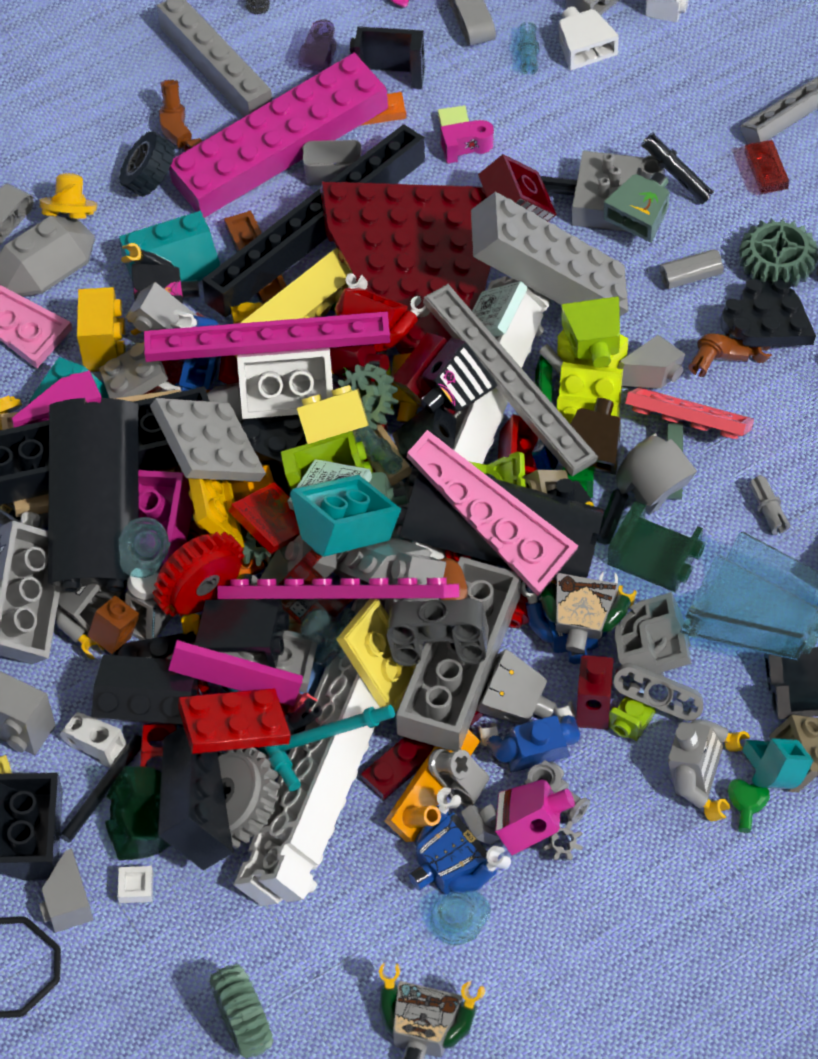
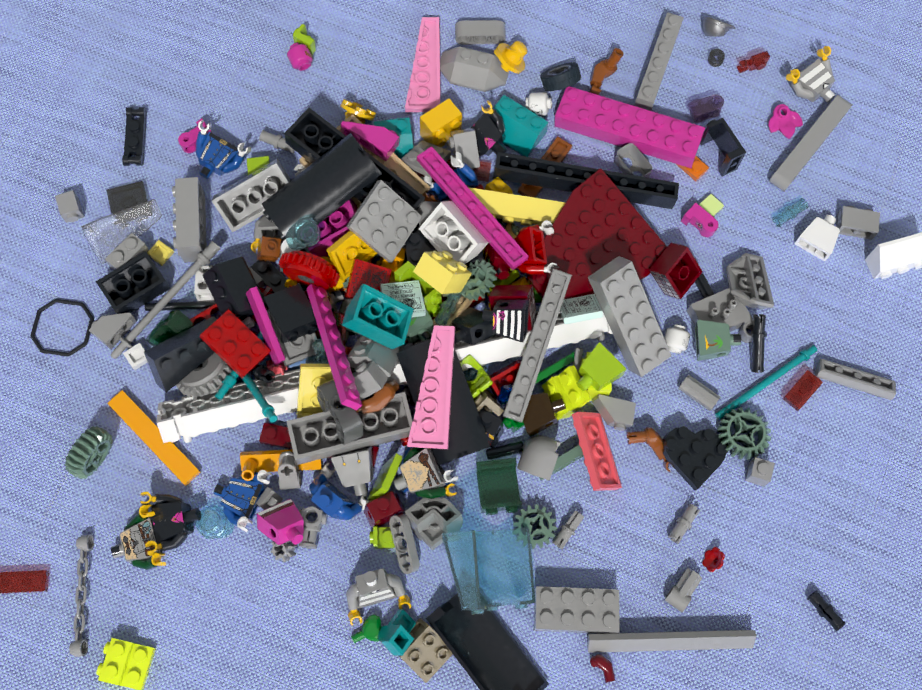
camera: 50 degrees right, 15 degrees up
none -> light orange tile [107,390,201,486]
none -> light grey bar [111,241,221,359]
none -> black torso [140,492,202,556]
none -> lime tile [368,453,402,501]
none -> sand green gear [513,504,557,549]
none -> white head [526,92,552,116]
none -> white head [664,324,690,354]
none -> teal bar [715,345,818,420]
none -> light grey wedge [726,253,774,309]

